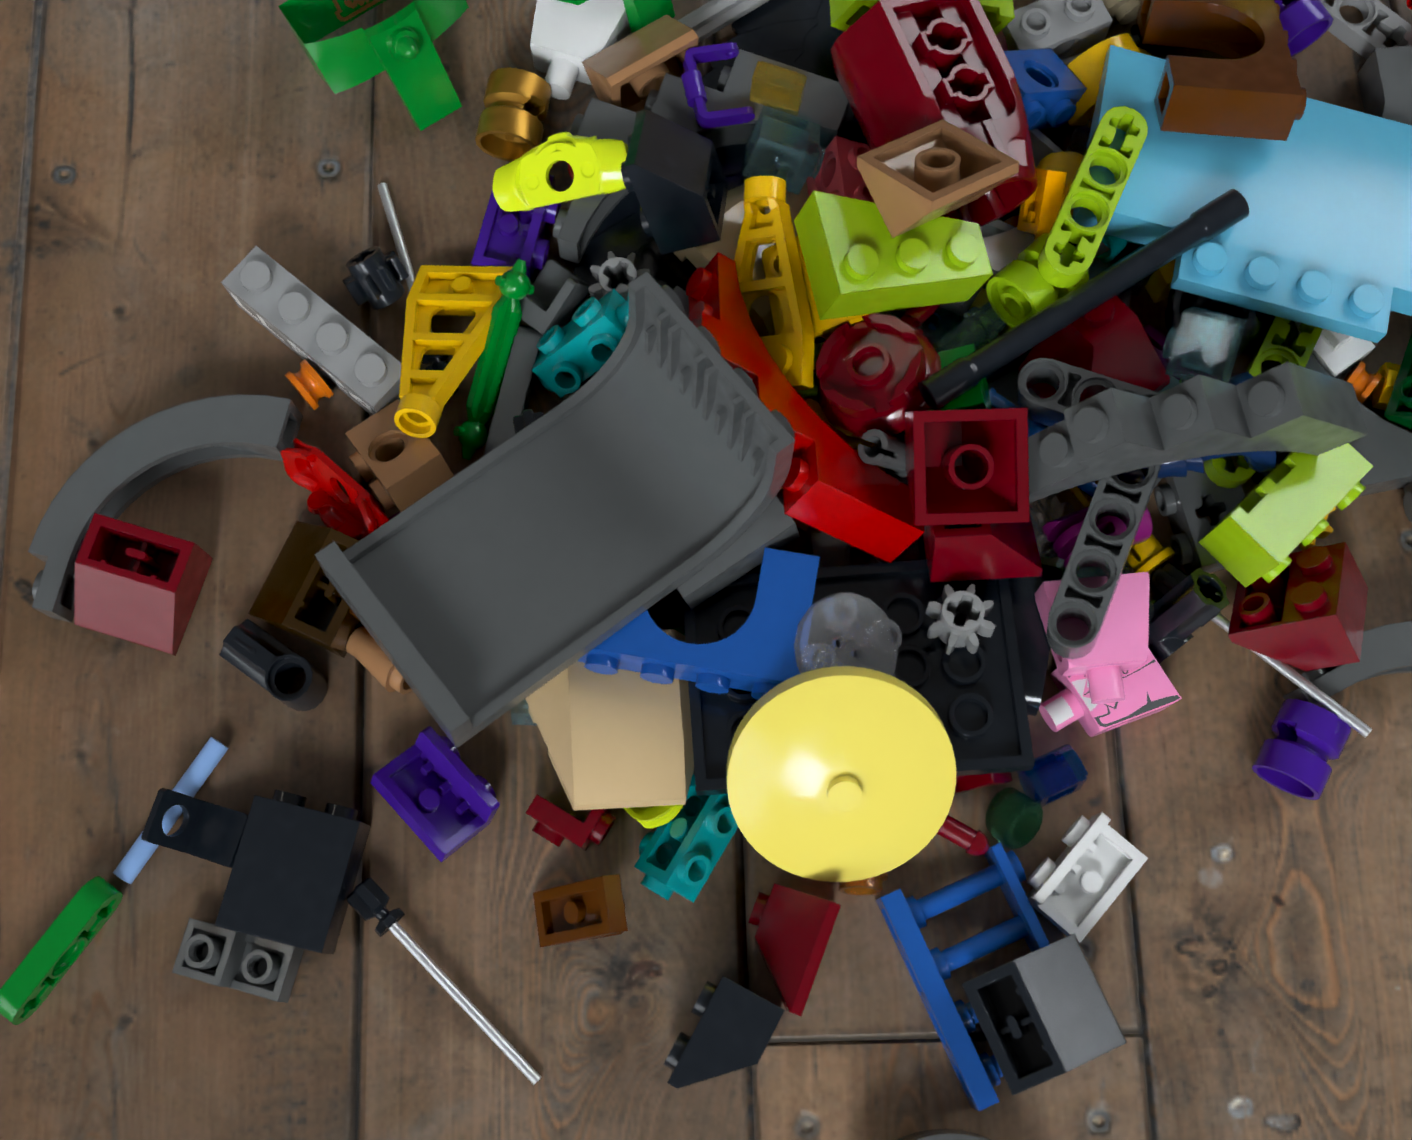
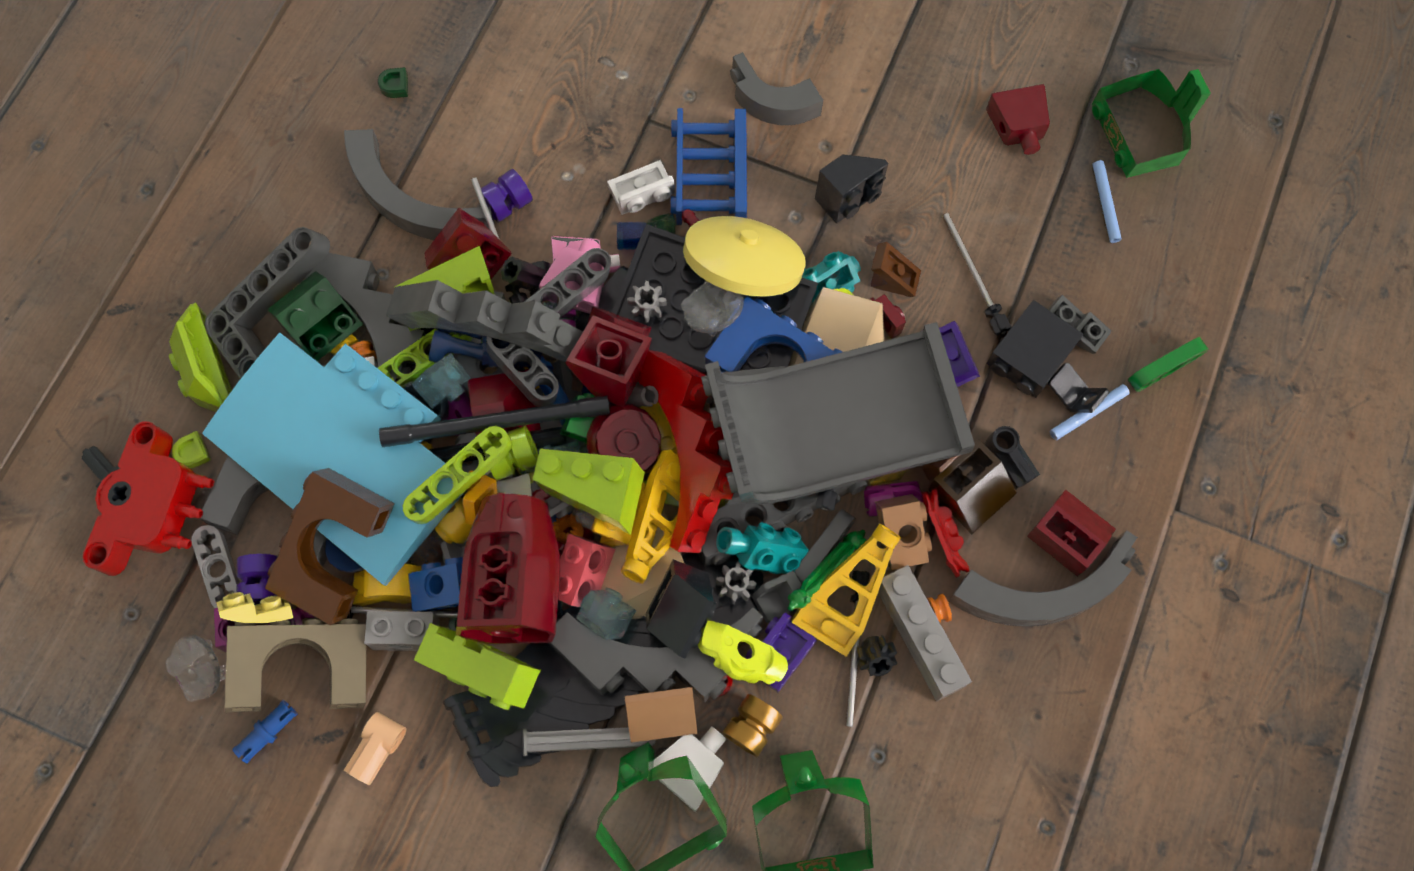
camera: 160 degrees left, 5 degrees down
dark purple piece [681,42,755,129] -> none
dark red slope [748,883,841,1017] -> none
clear yellow tile [750,61,807,116] -> none
medium nougat slope [857,119,1019,238] -> none
black slope [961,934,1127,1095] -> none

